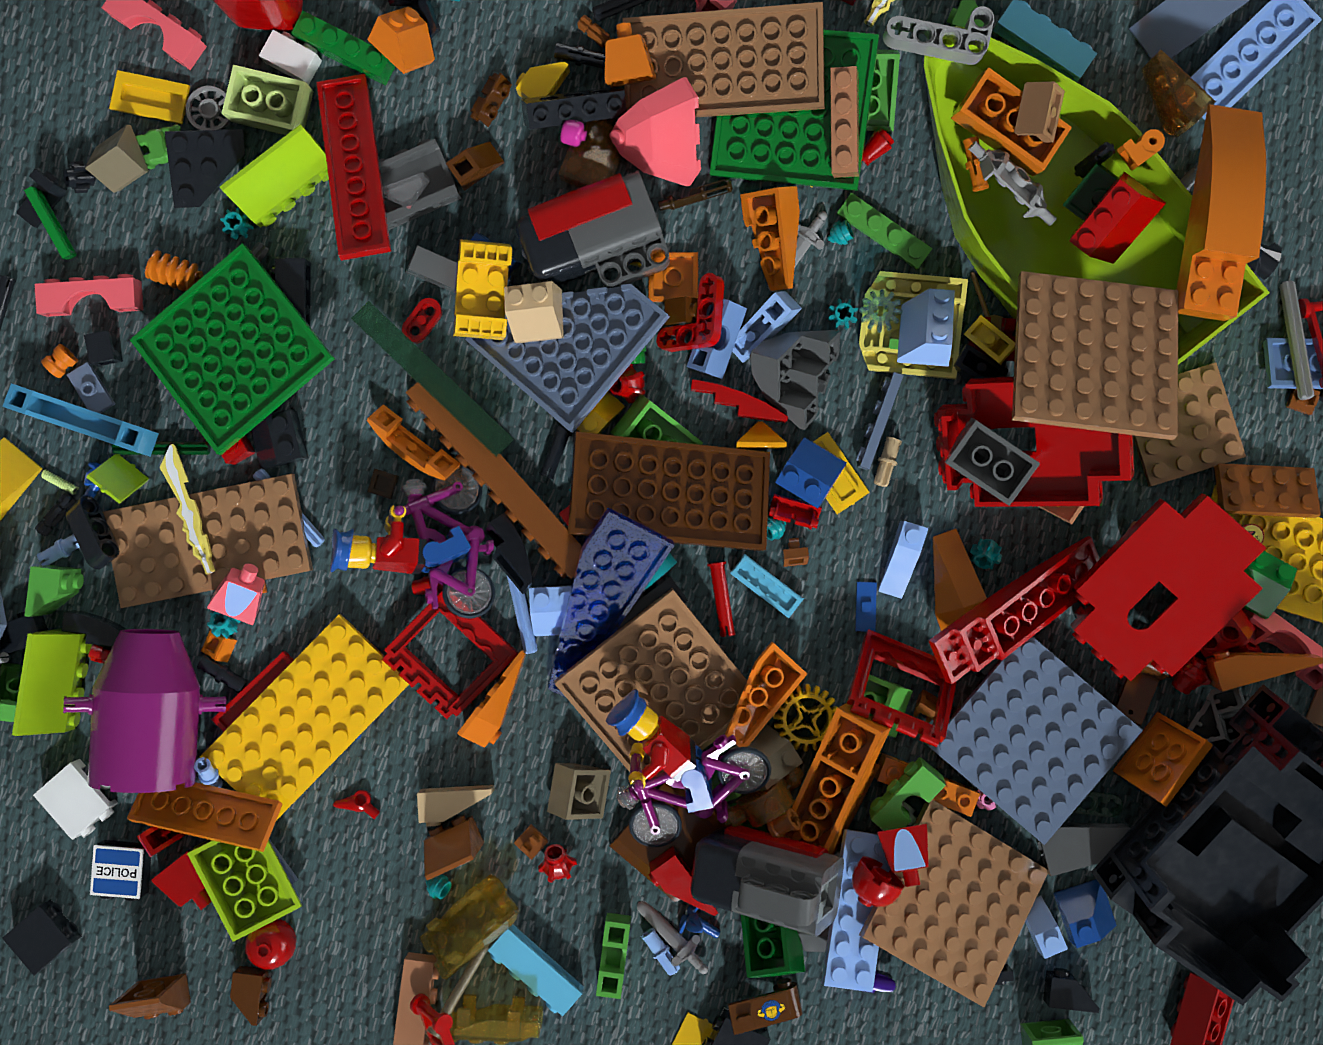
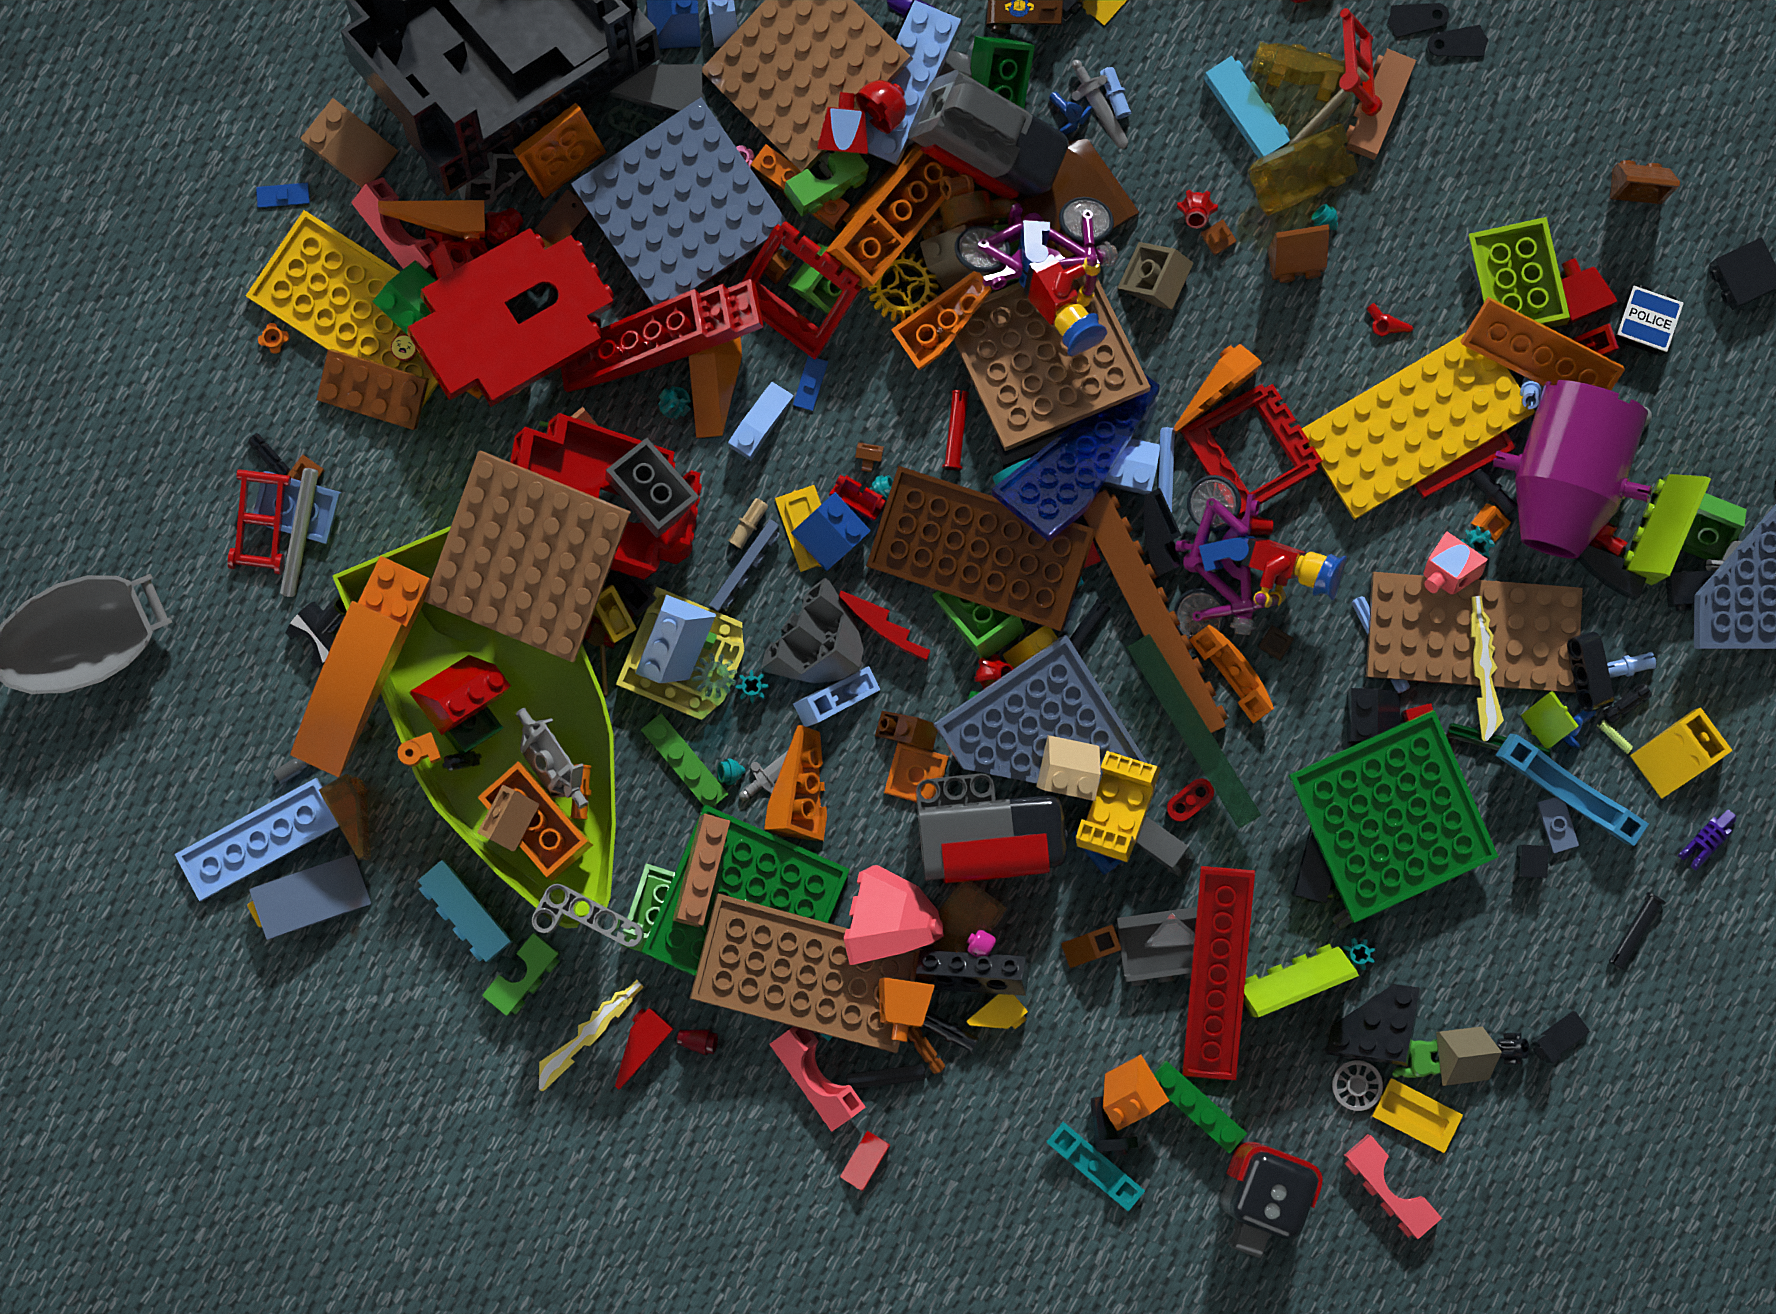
camera: 165 degrees left, 5 degrees down
green tile [24,186,77,260] -> none
bright green slope [25,565,84,617] -> none
white panel [33,759,118,840] -> none
coral arch [35,274,143,317] -> none
orange wheel [41,344,78,378] -> none
orange piece [145,250,204,292] -> none
yellowish green brick [222,65,314,135] -> none
reddish brown slope [230,966,272,1026] -> none
red cylinder [245,919,296,970] -> none
white piece [259,30,322,85] -> none
tan slope [417,785,495,826] -> none
reddish brown hinge [470,73,512,127] -> none
bright green arch [596,913,631,999] -> none
red slope [648,846,718,916] -> none
red beam [656,273,724,352] -> none
dark brown piece [658,178,733,211] -> none
medium blue arch [687,299,747,379] -> none
medium azure plate [730,554,804,618] -> none
light orange slope [736,421,787,449] -> none
red cone [862,128,894,166] -> none
medium nougat plate [1133,362,1246,487] -> none

